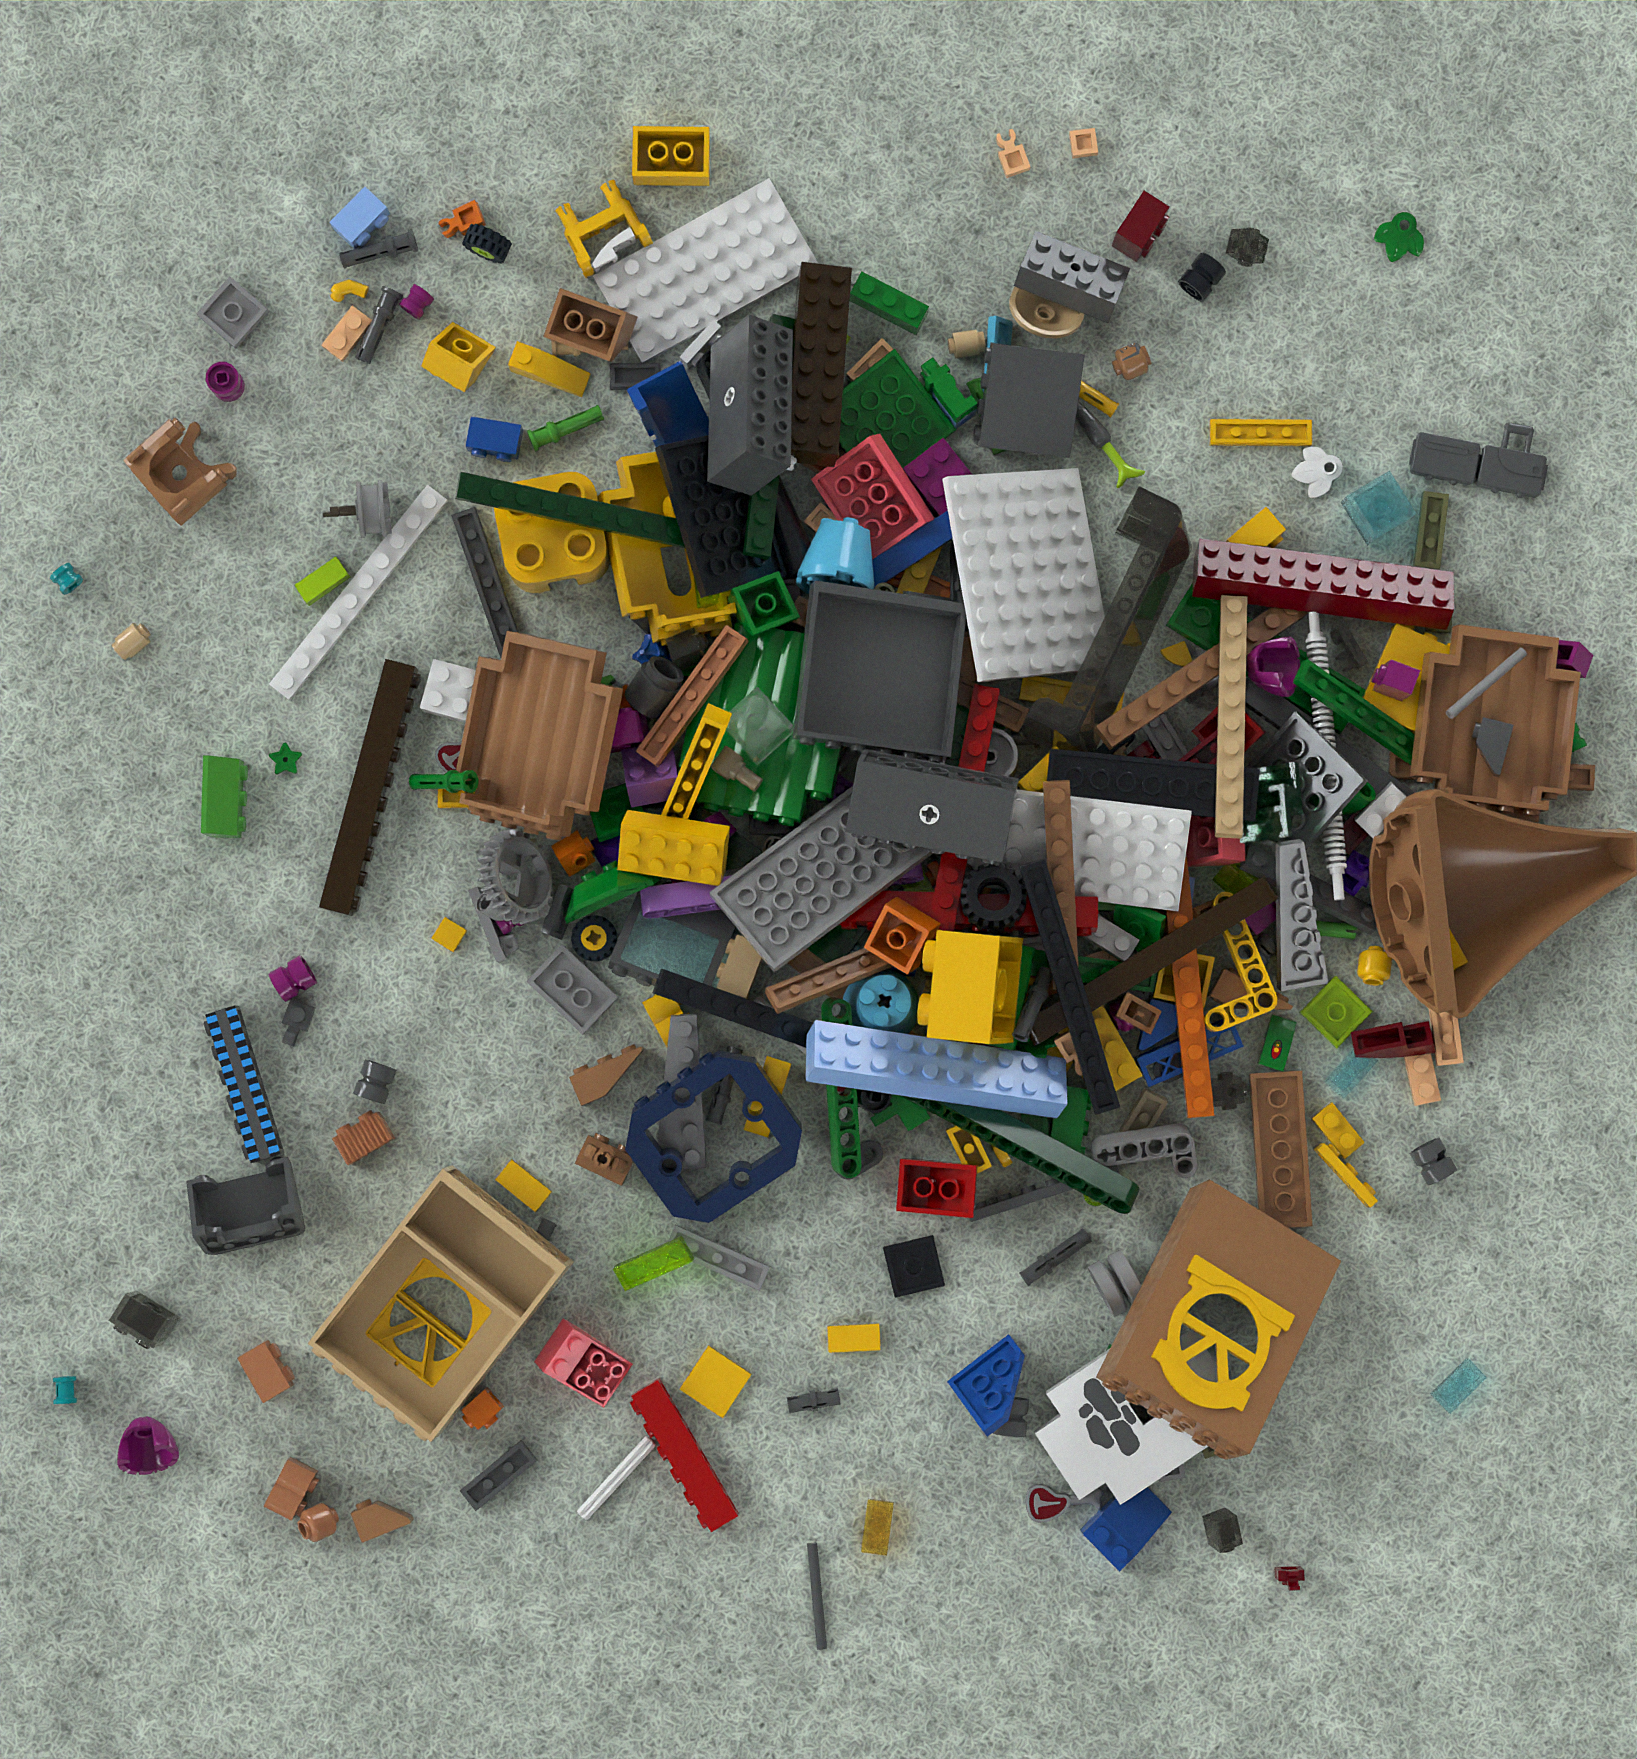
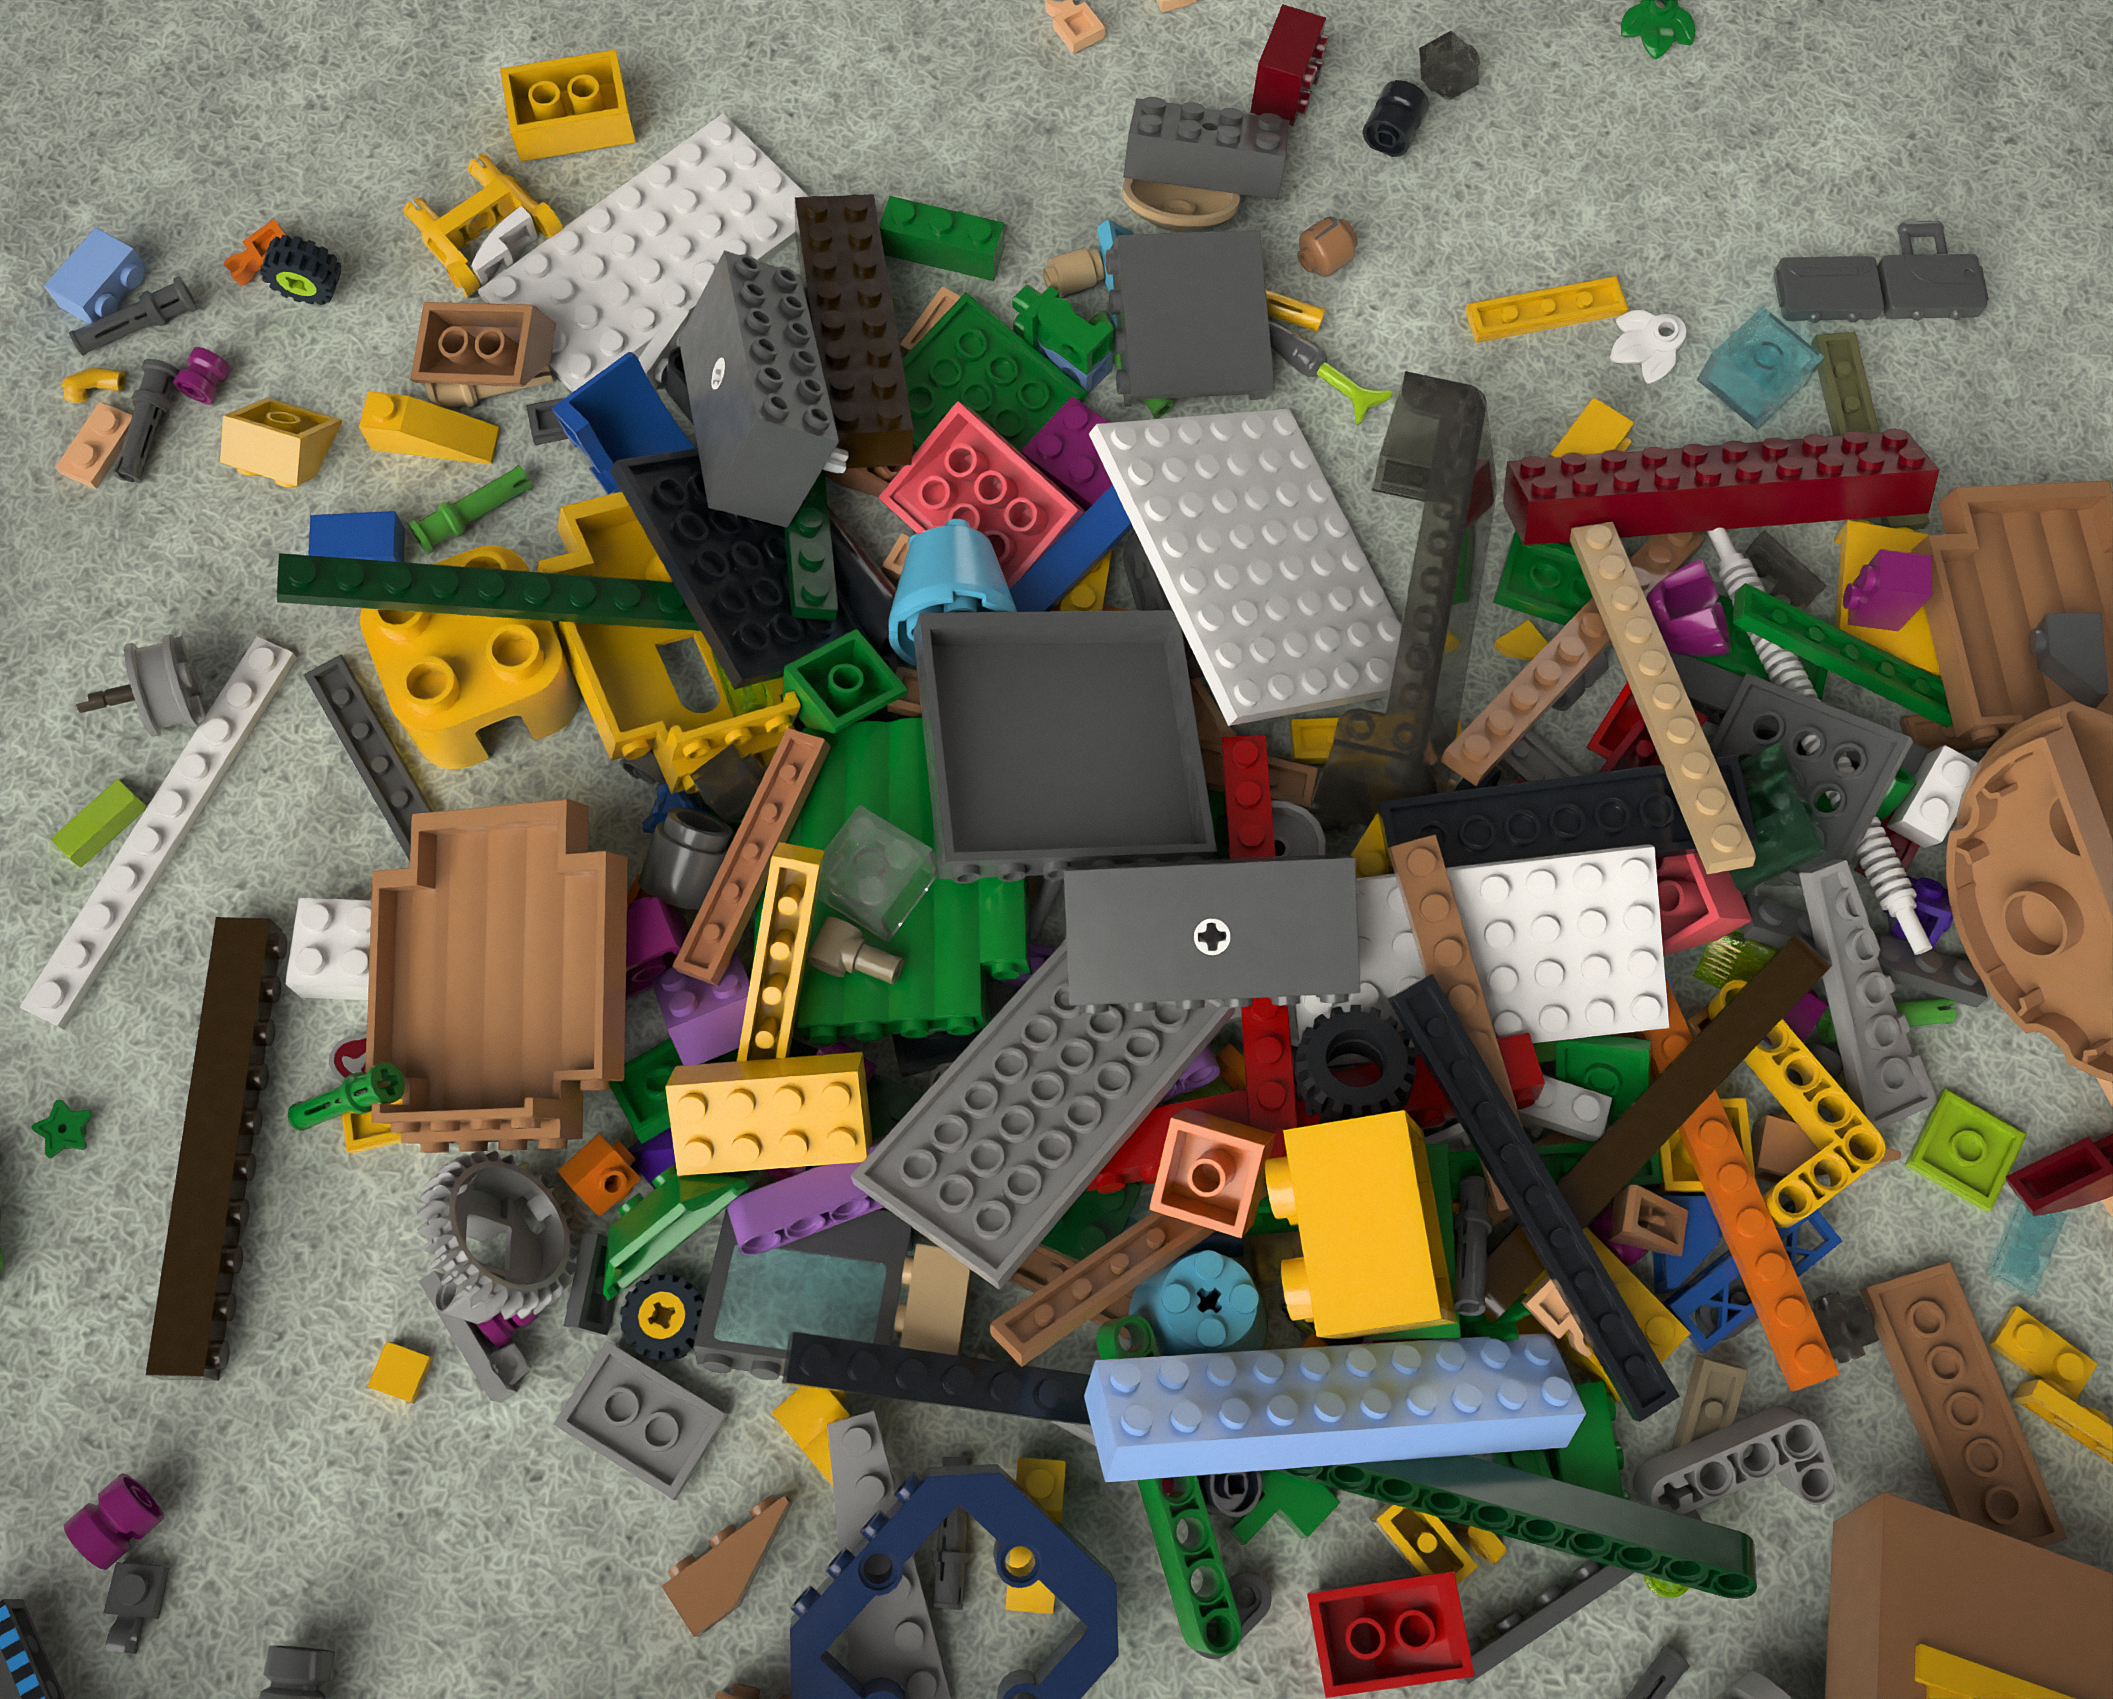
camera: 15 degrees left, 15 degrees down
green slope [1257,1014,1297,1072] -> none
yellow head [1357,946,1392,986] -> none
light grey piece [1446,647,1527,719] -> none

